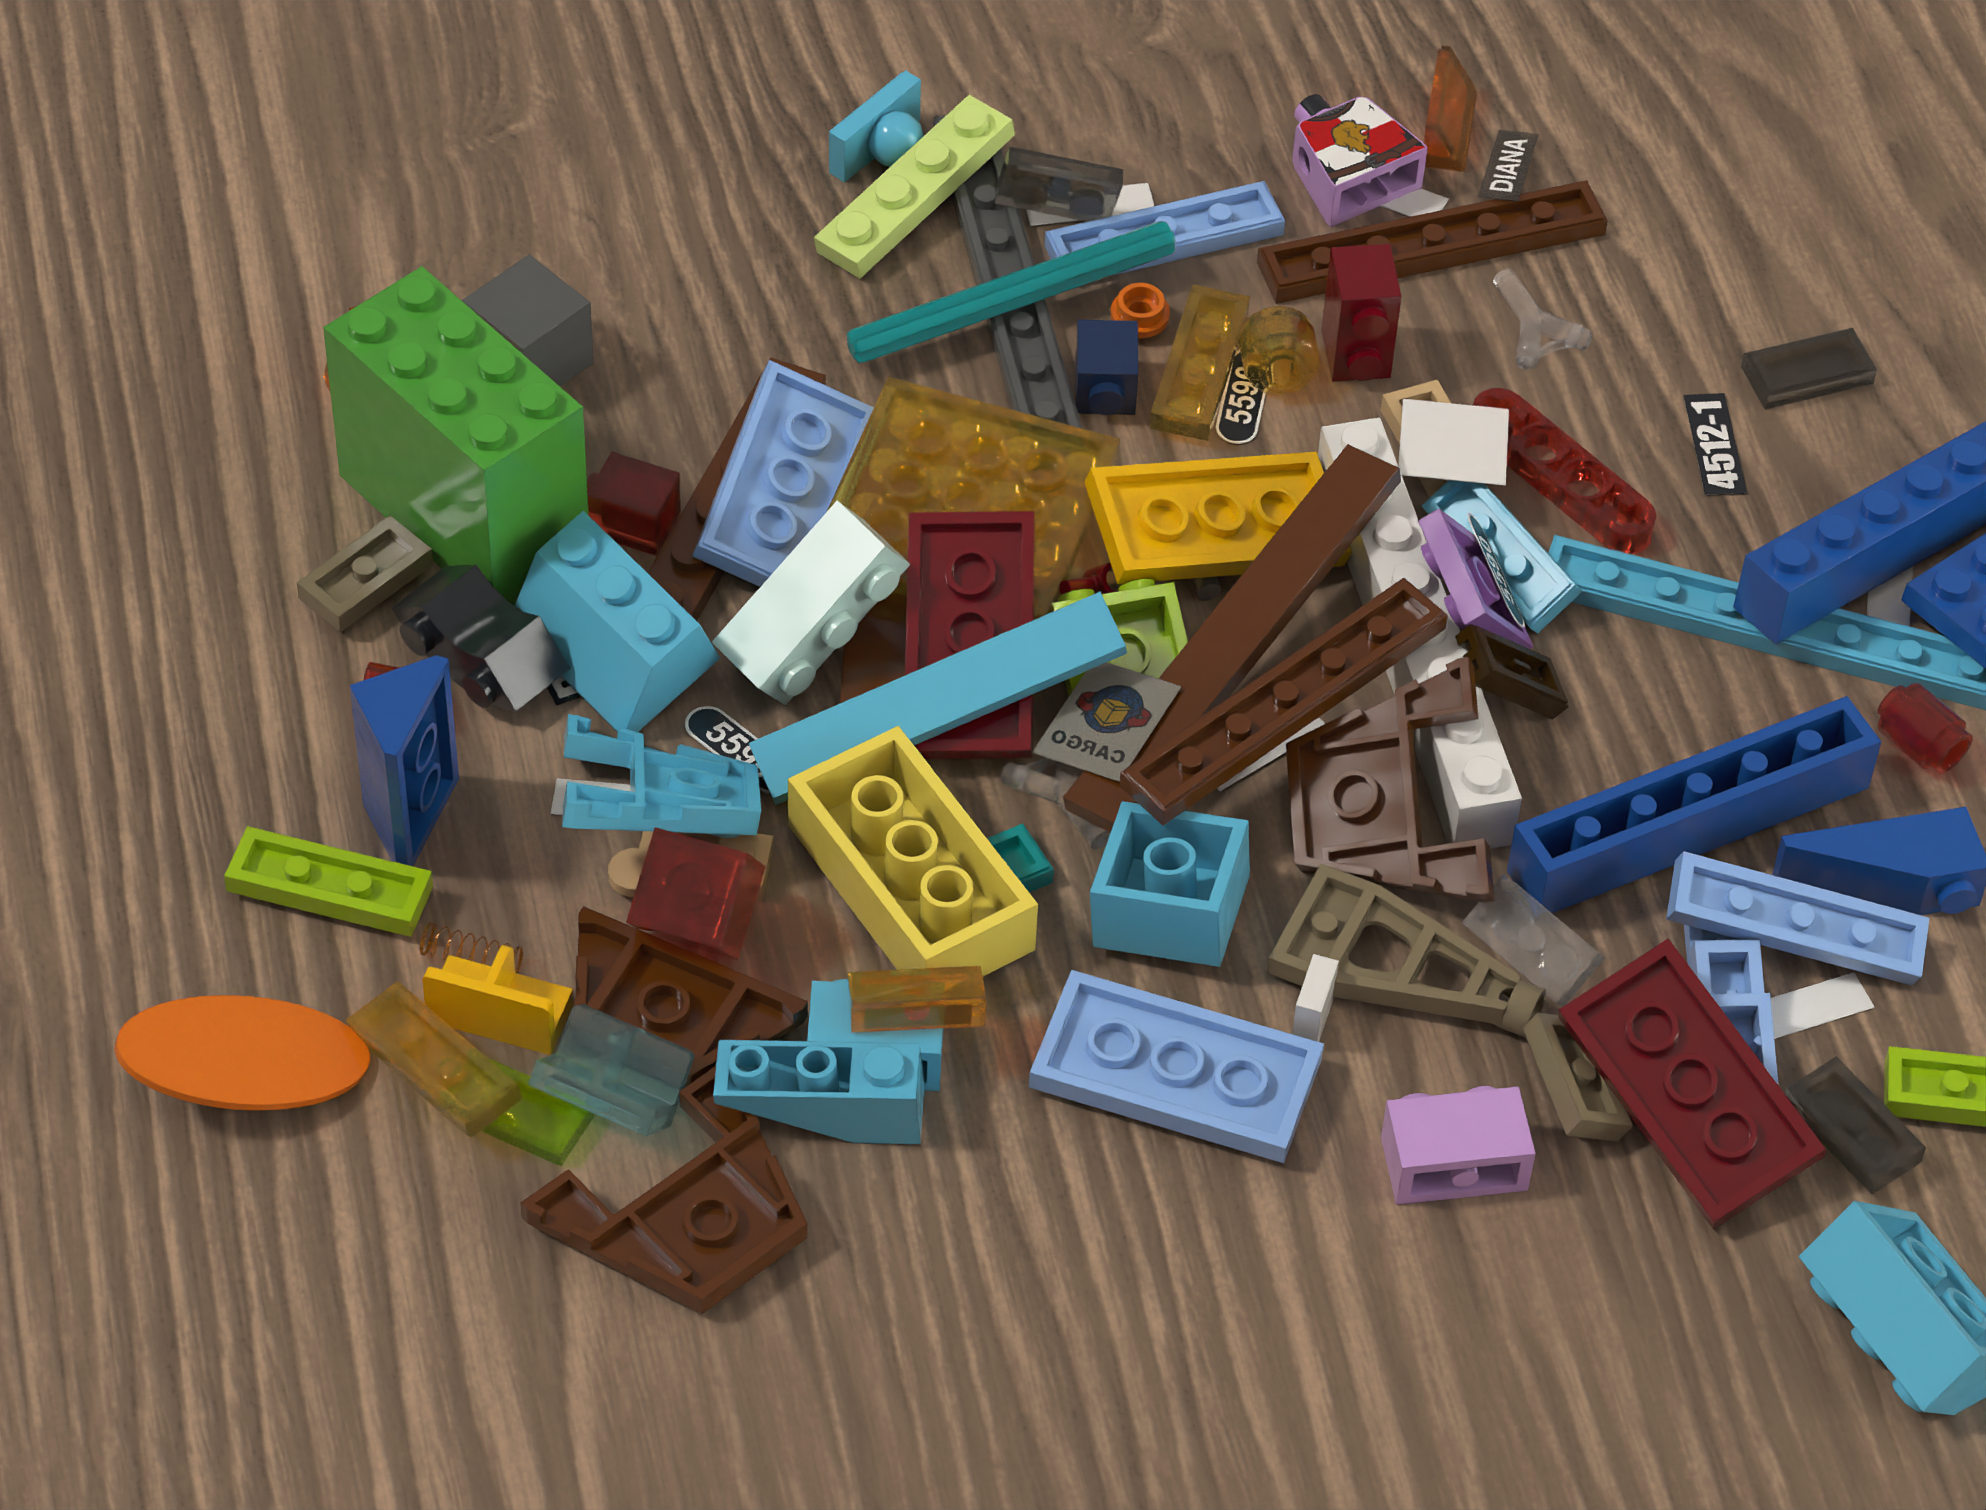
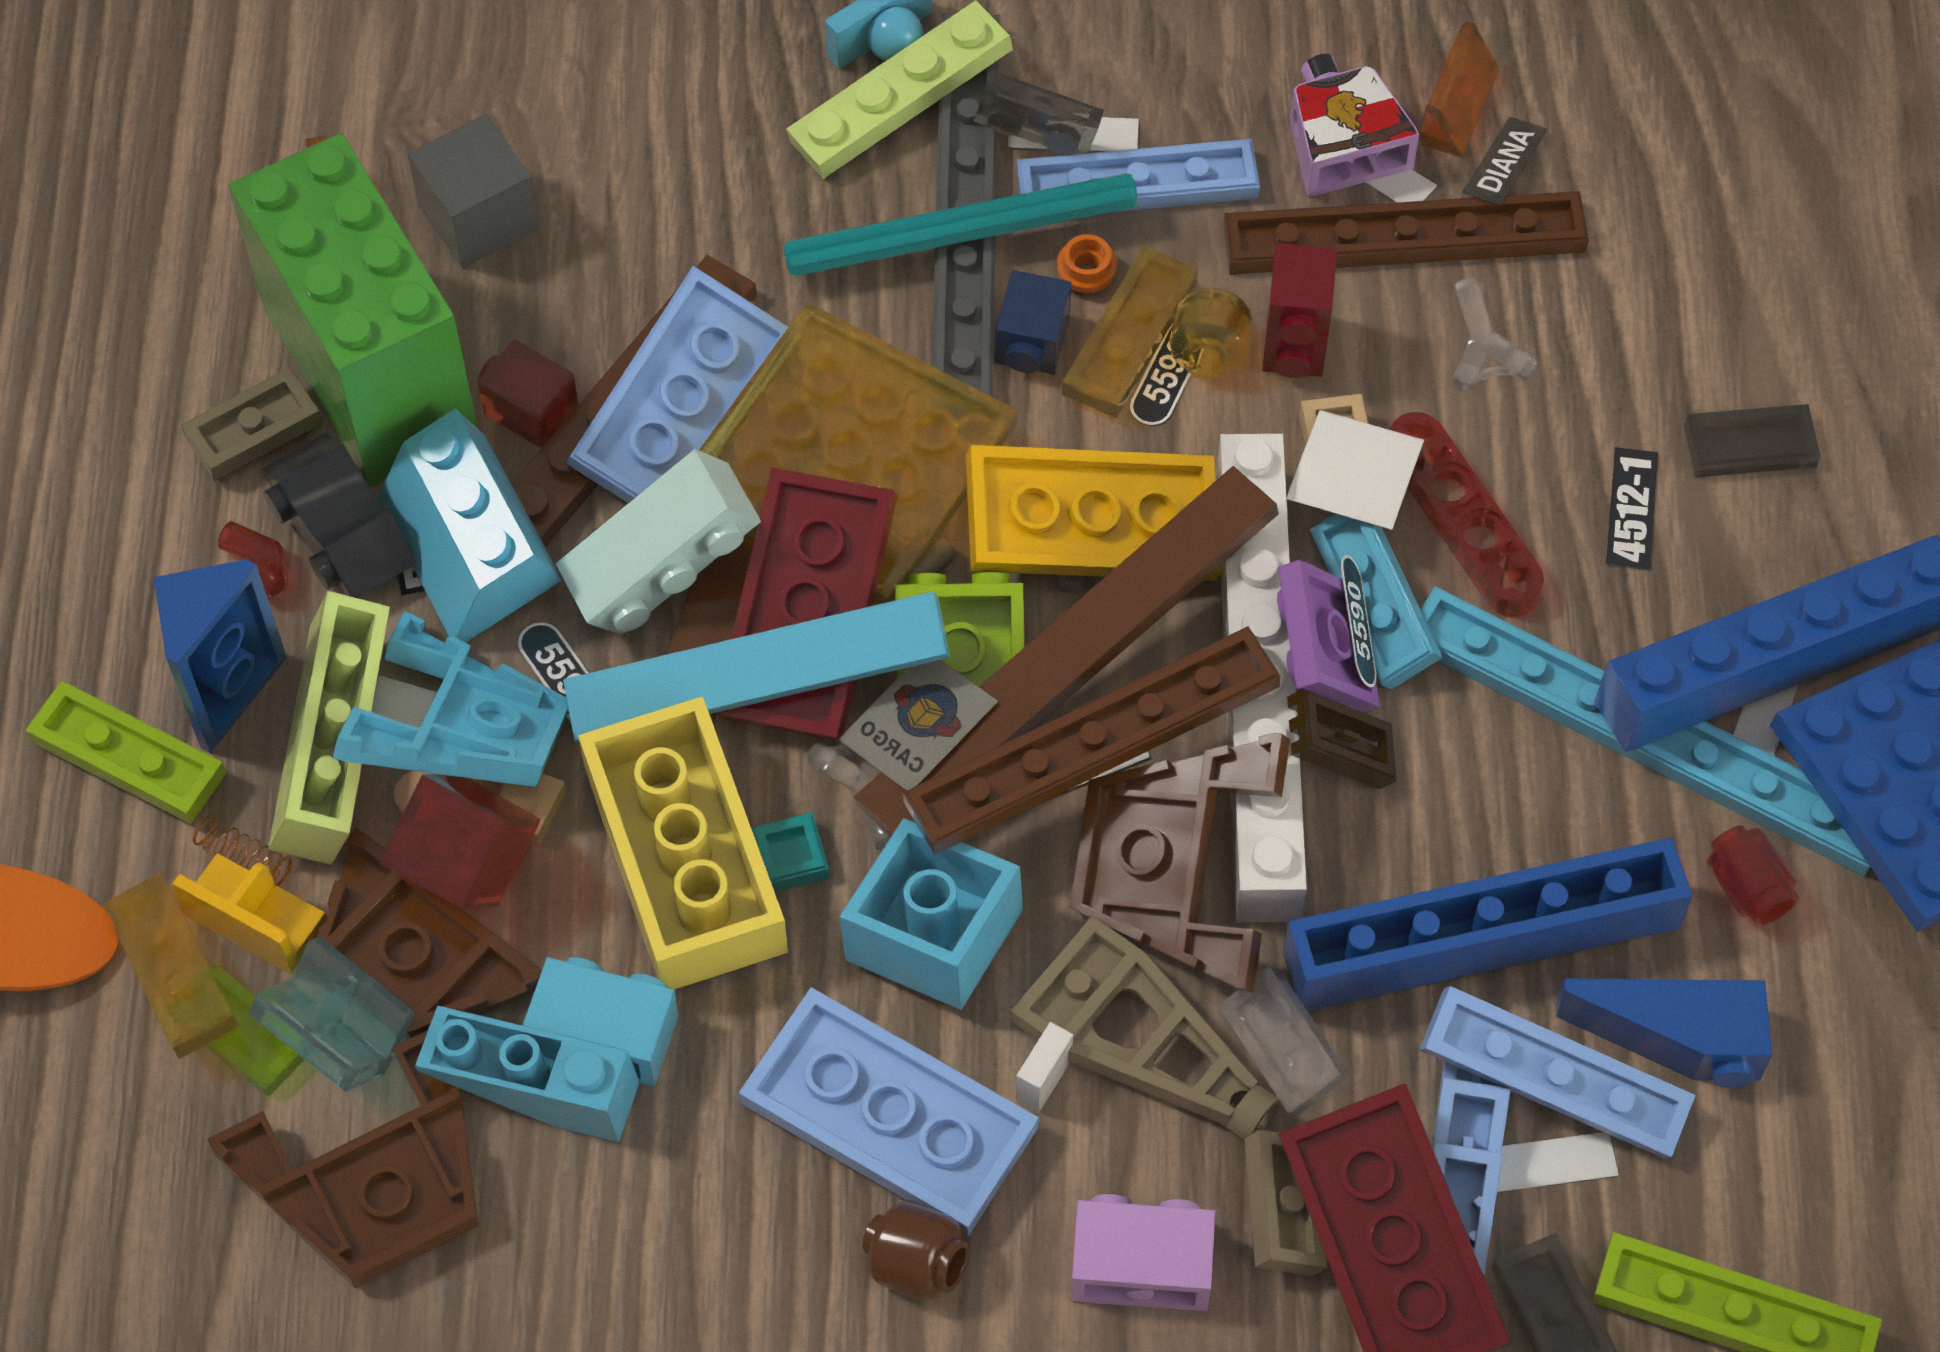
camera: 15 degrees right, 10 degrees up
clear orange slope [847,966,986,1033] -> none
dark red hand [1059,562,1119,595] -> none
none -> yellowish green brick [268,591,390,865]
none -> reddish brown head [862,1201,970,1302]

